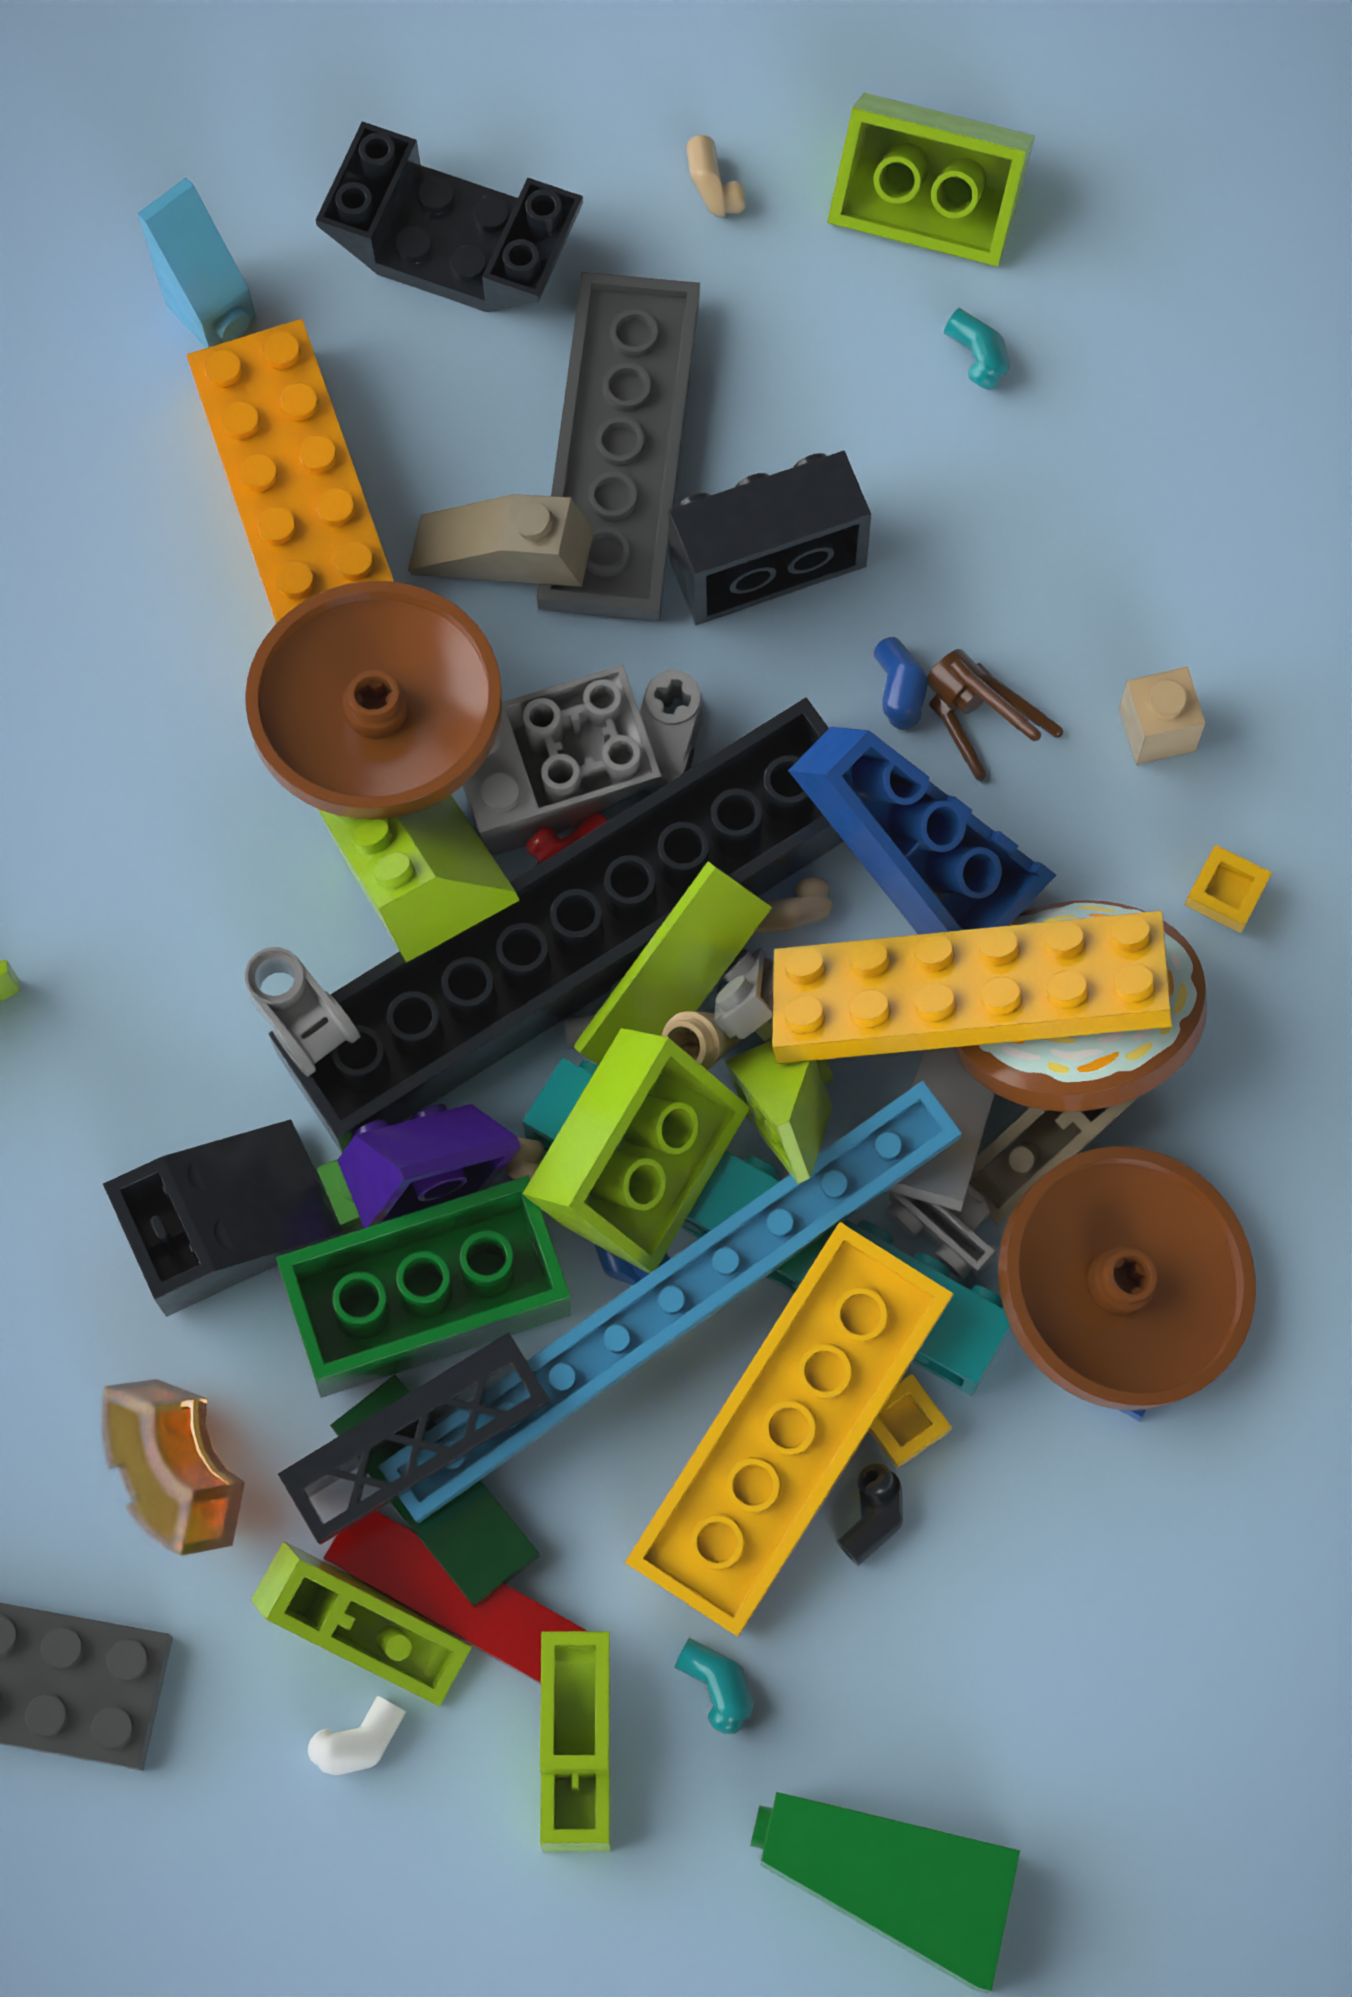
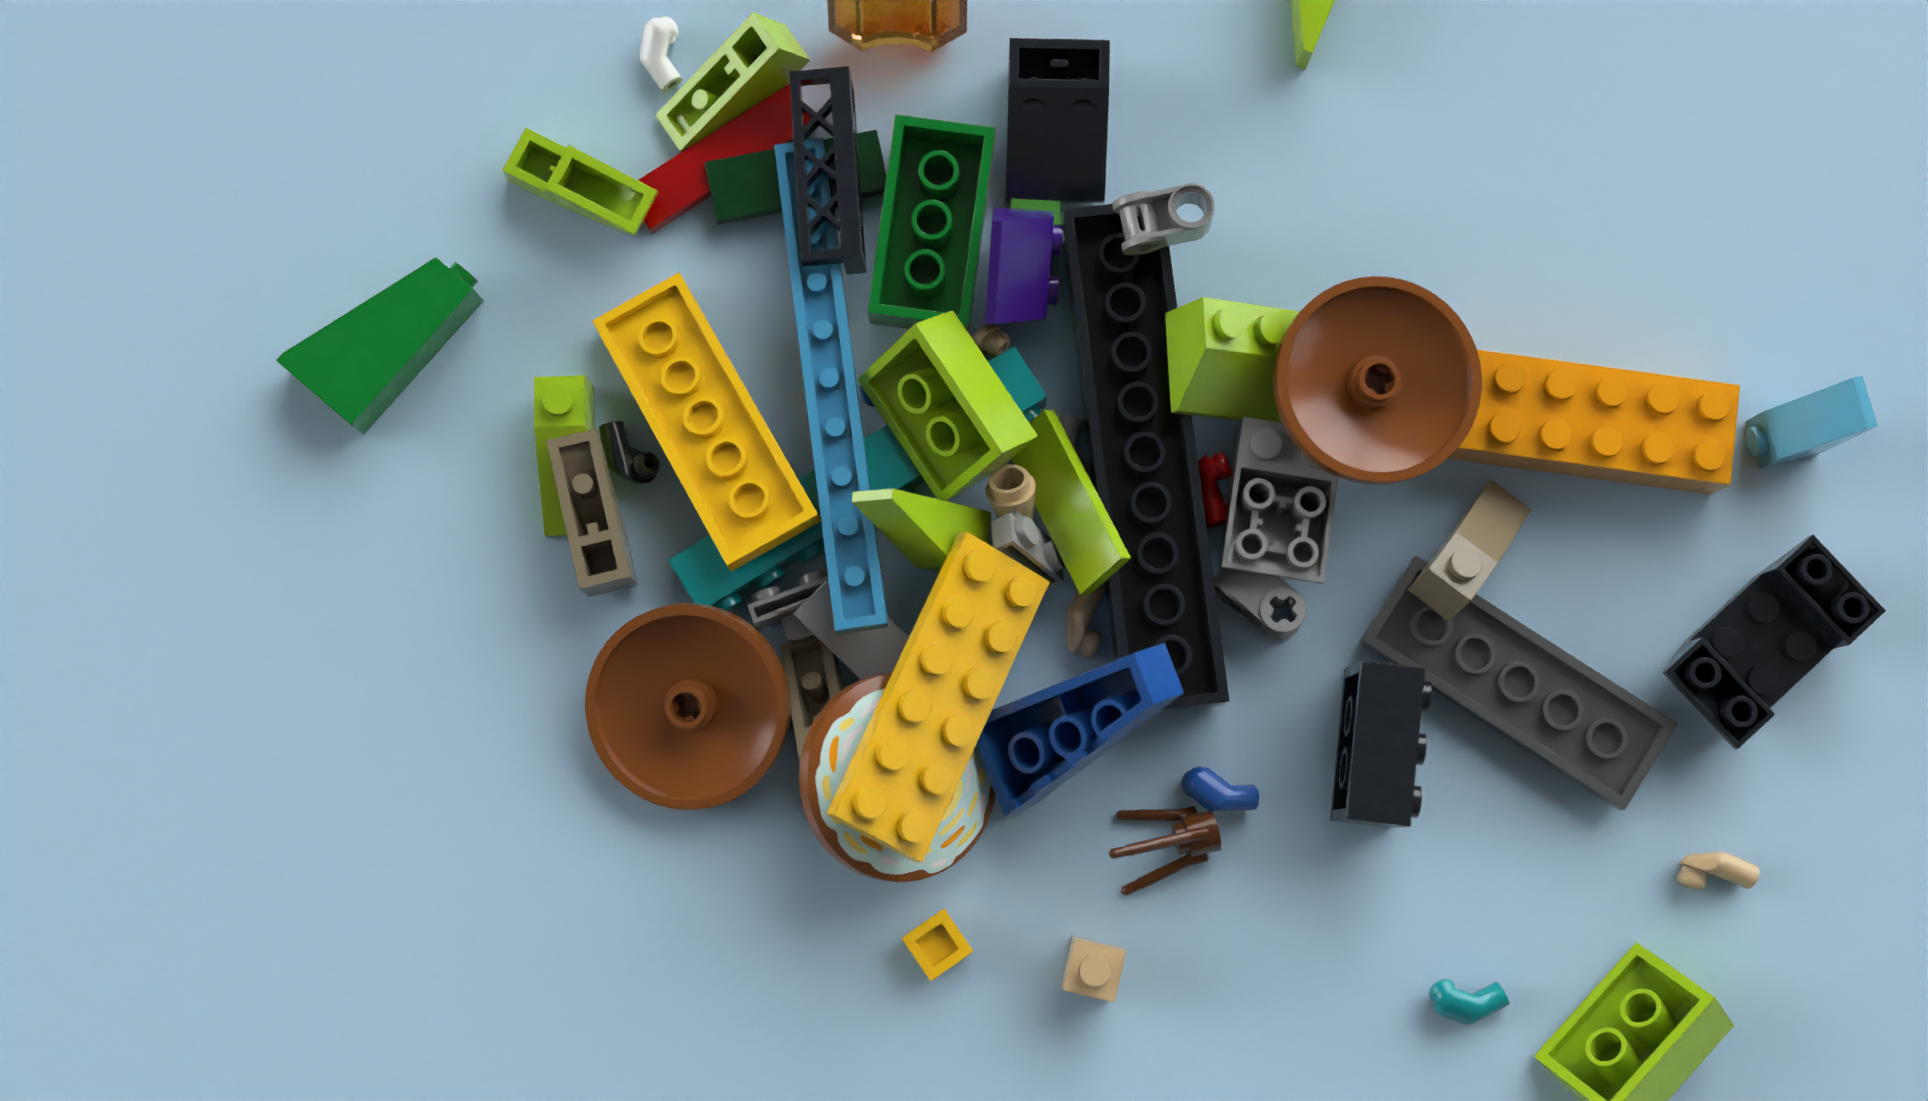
camera: 115 degrees right, 10 degrees up
teal arm [674,1638,754,1735] -> none
yellow plate [869,1374,952,1469] -> none
none -> lime slope [534,375,595,537]
none -> dark tan slope [546,429,638,597]

